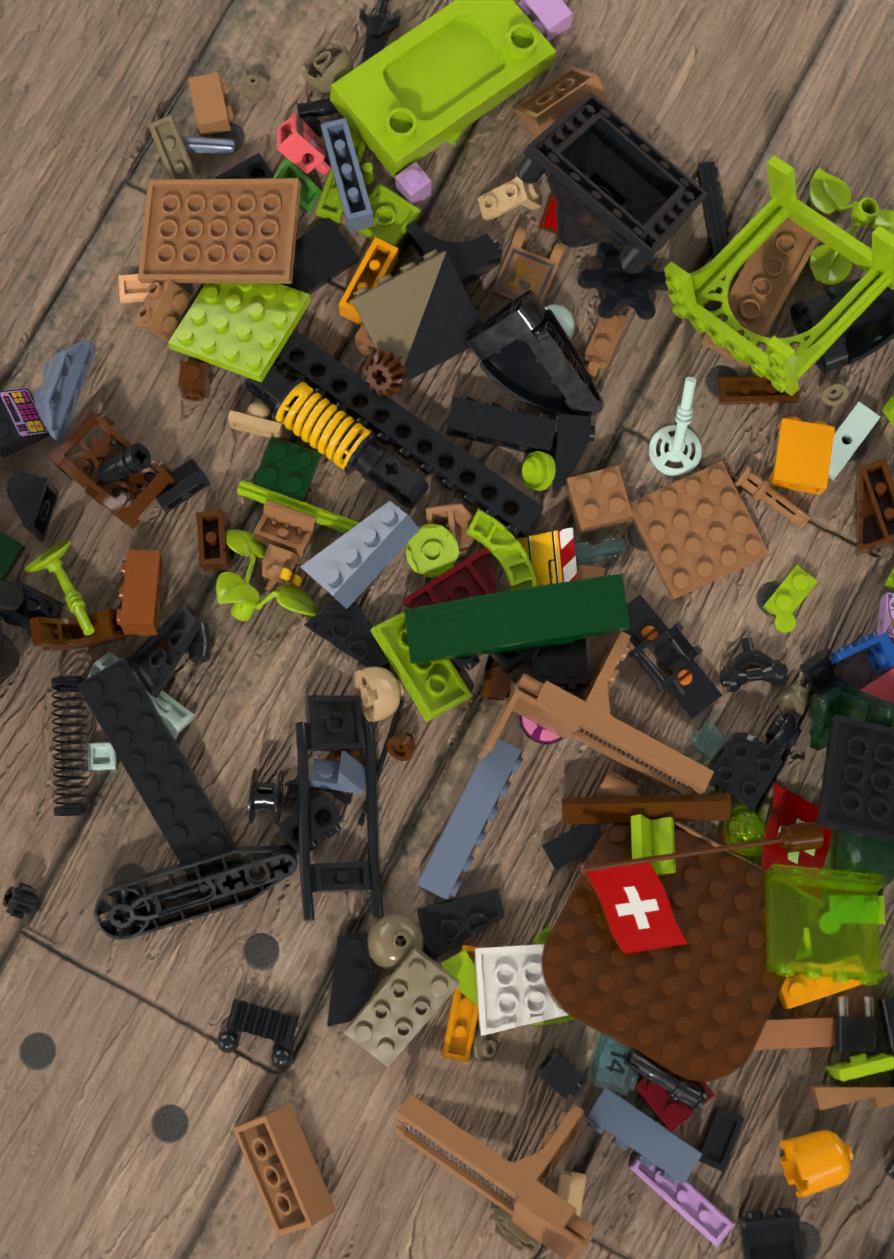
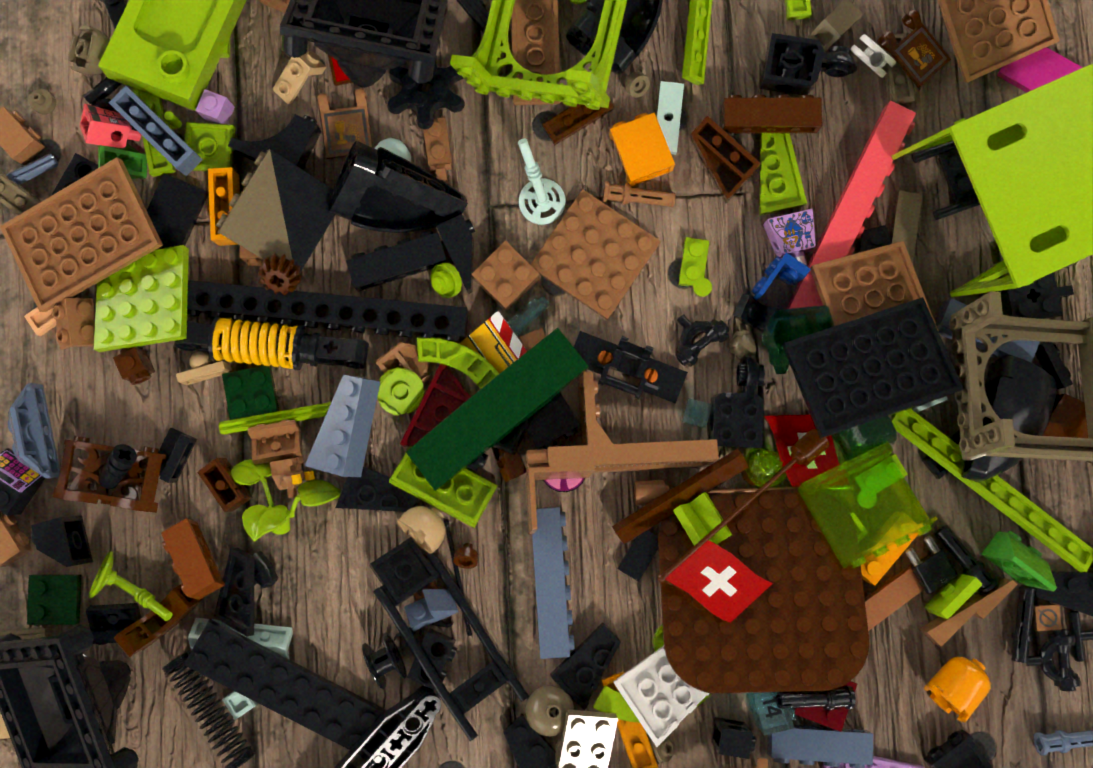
camera: 25 degrees left, 5 degrees up
black tile [699,1106,745,1172] -> none

